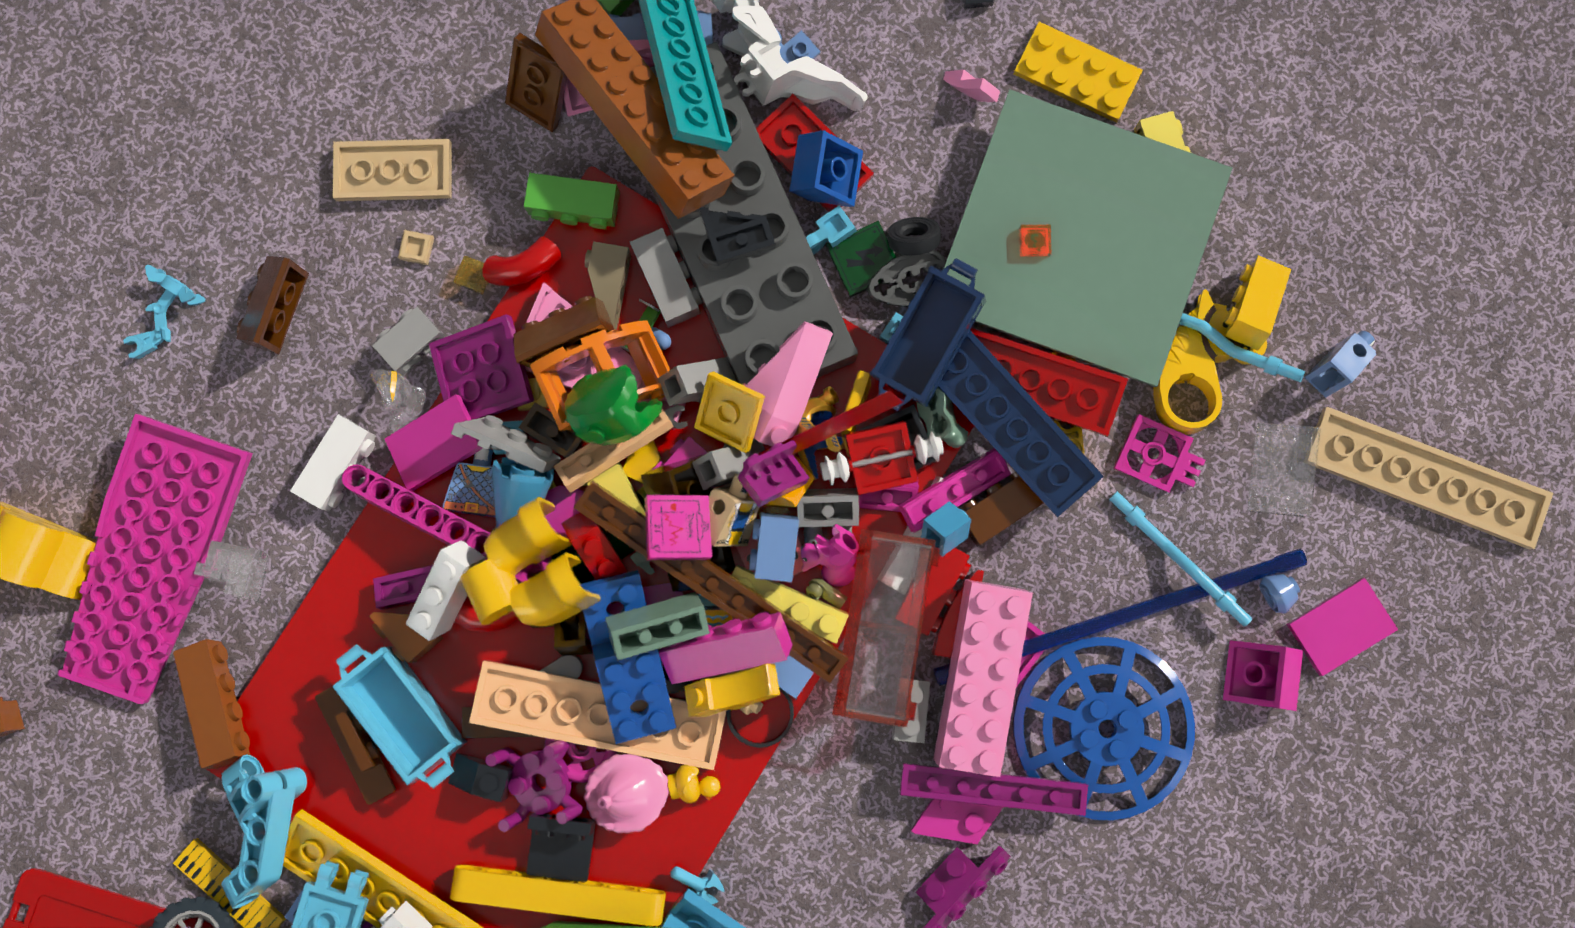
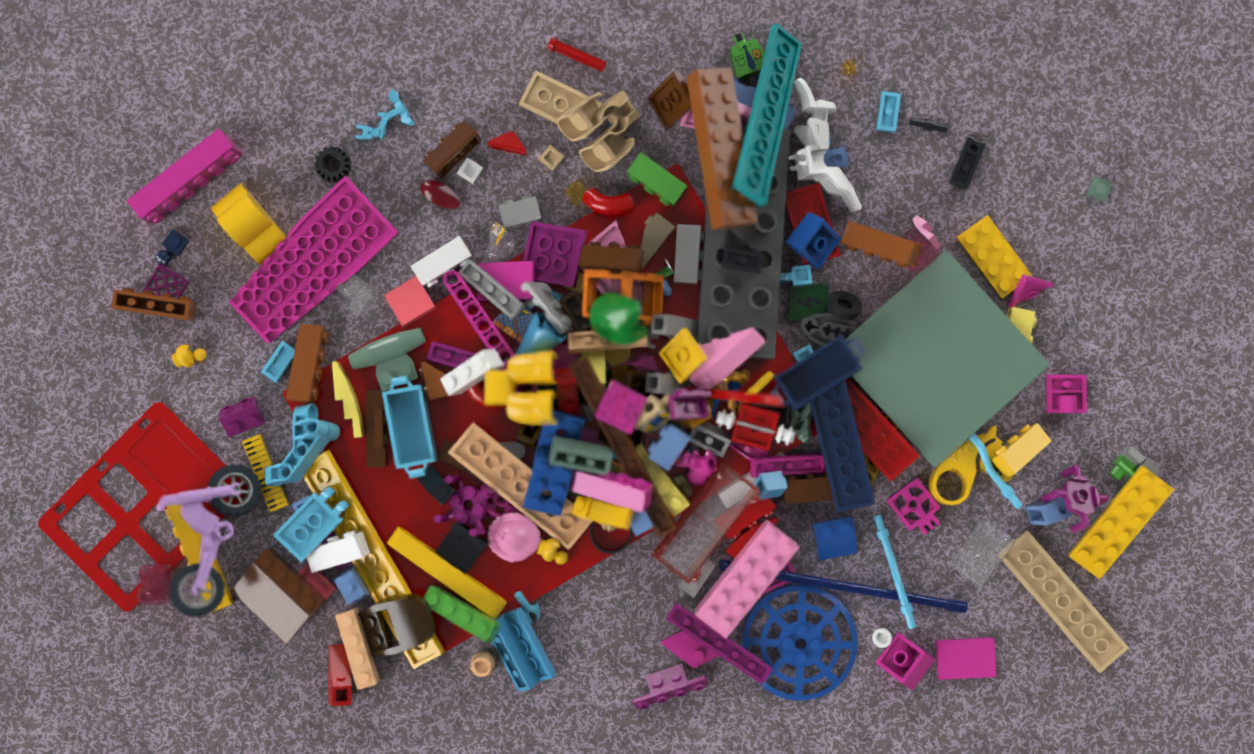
camera: 25 degrees right, 5 degrees up
clear orange tile [1019,225,1051,257] -> none
medium blue cone [1259,574,1300,614] -> none
none -> yellow animal [171,344,207,368]
none -> magenta bracket [219,397,265,437]
none -> medium azure plate [261,341,295,383]
none -> black tyre [314,146,351,183]
none -> light yellow slope [332,361,365,438]
none -> sand green plate [348,328,426,392]
none -> coral tile [384,276,436,328]
none -> dark red arm [420,180,461,208]
none -> white tile [457,158,484,184]
none -> light grey tile [458,258,526,321]
none -> red slope [488,131,527,156]
none -> red axle [547,38,606,72]
none -> tan piece [556,90,641,172]
none -> blue slope [812,515,857,561]
none -> dark orange brick [841,221,923,269]
none -> white tile [872,628,892,648]
none -> clear pink slope [904,226,940,273]
none -> dark pink tile [1007,274,1054,308]
none -> magenta plate [1042,464,1109,533]
none -> dark pink plate [1046,375,1087,413]
none -> yellow plate [1068,465,1175,579]
none -> hips [1109,446,1160,486]

